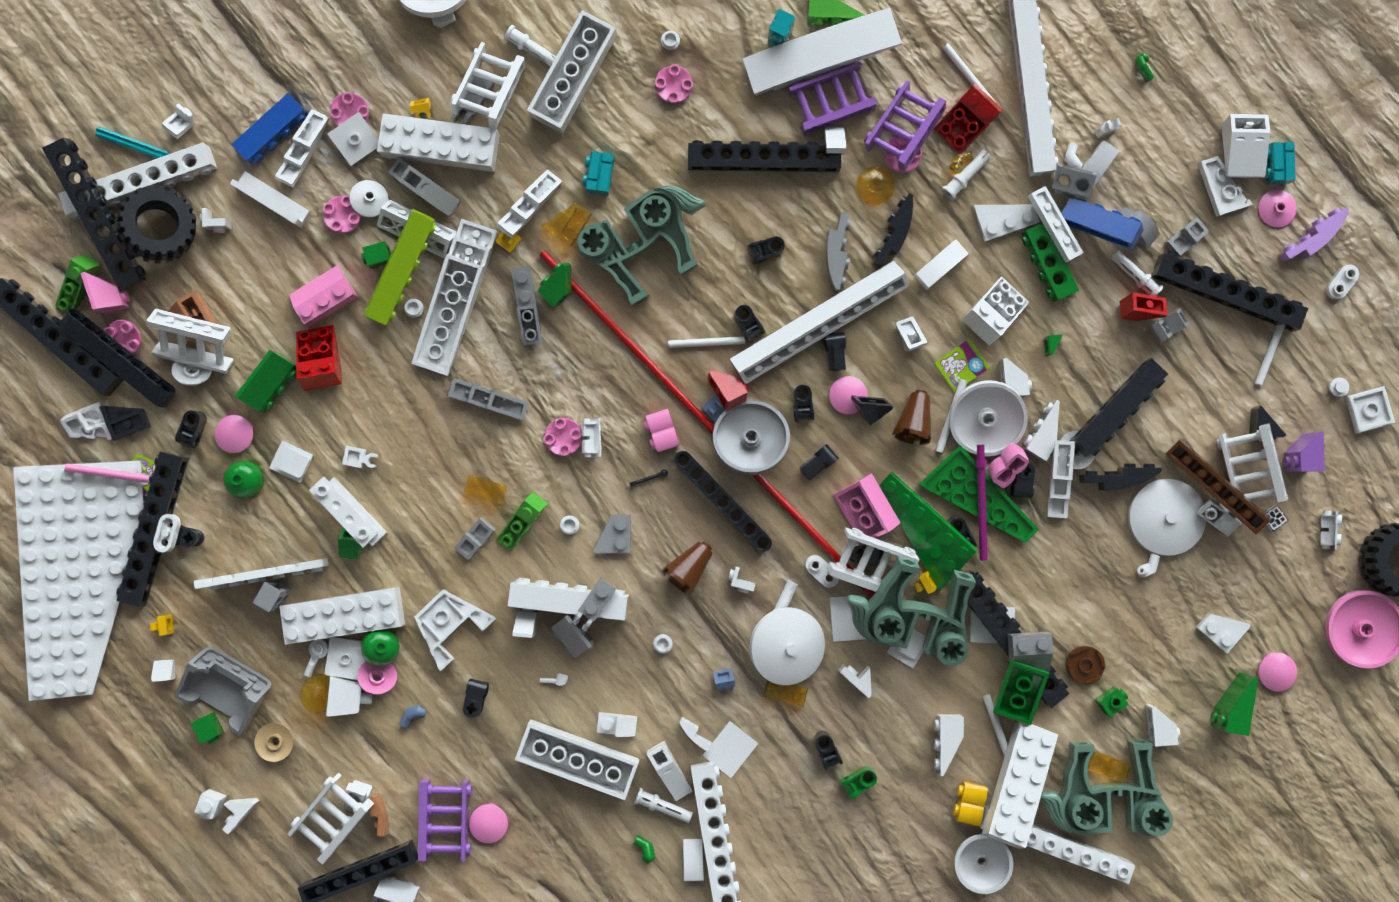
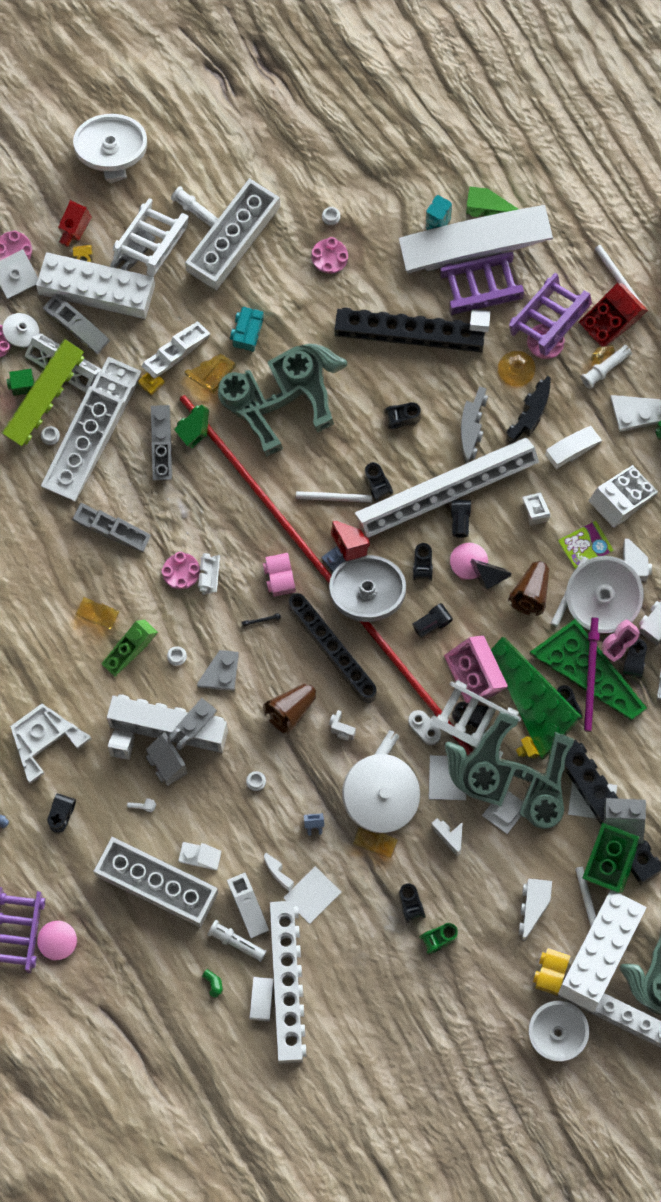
camera: 10 degrees right, 15 degrees down
light grey slope [454,517,496,560] -> none
none -> red torso [58,200,92,247]

